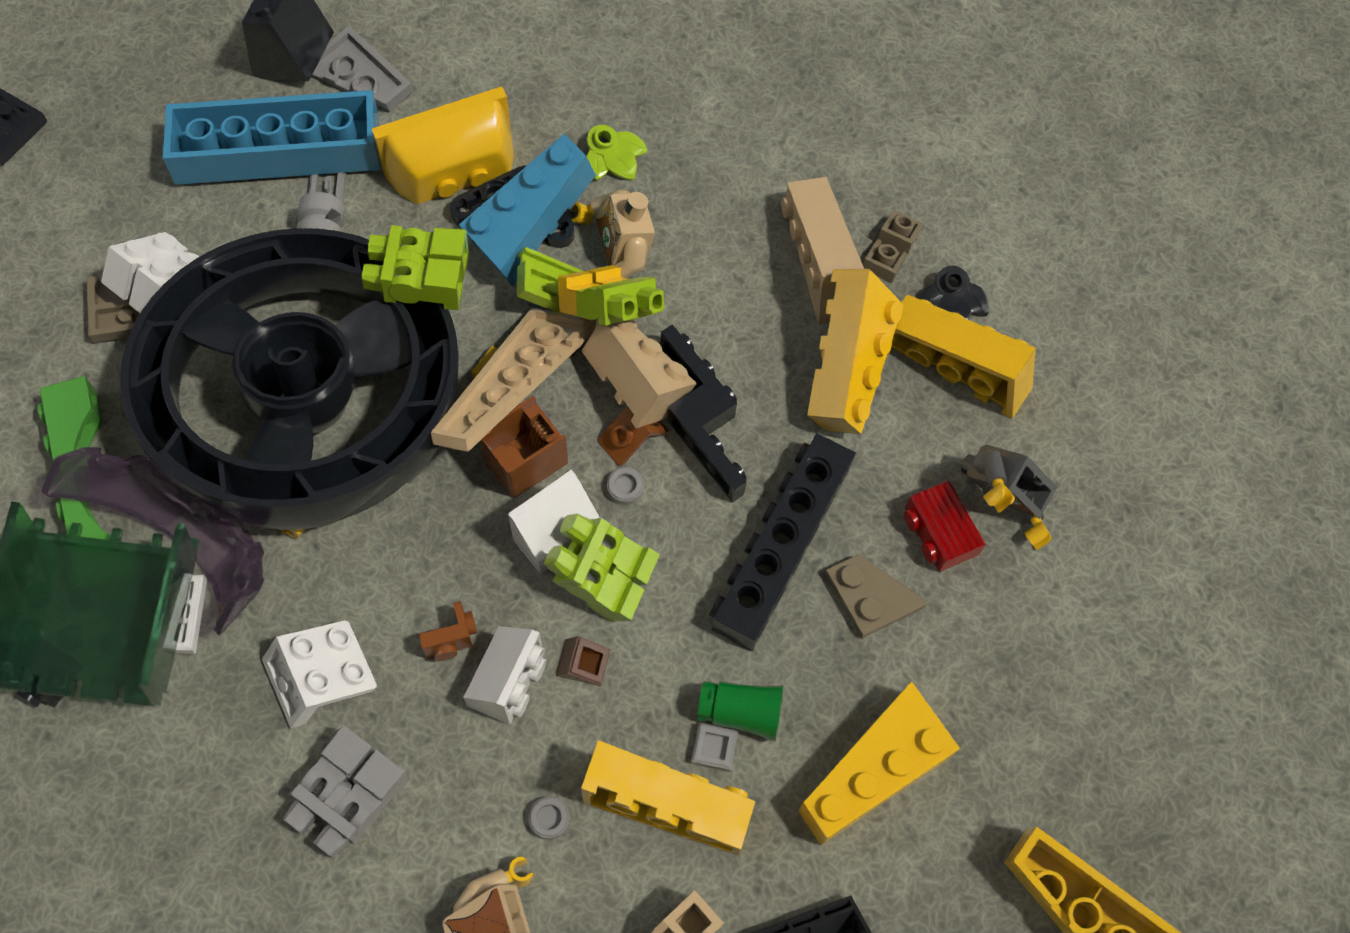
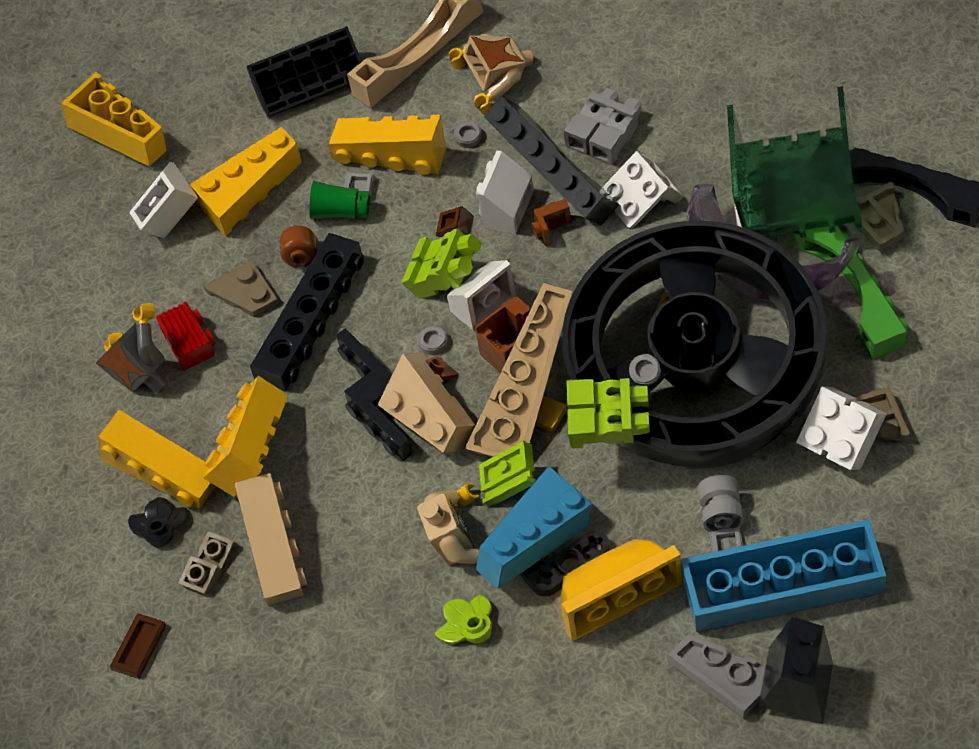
camera: 170 degrees left, 10 degrees down
lime hips [557,265,664,326] -> none
none -> reddish brown tile [110,613,167,679]
none -> white slope [129,161,198,239]
none -> dark orange head [280,225,317,267]
none -> black arch [484,96,620,225]
none -> light grey tile [629,354,661,386]

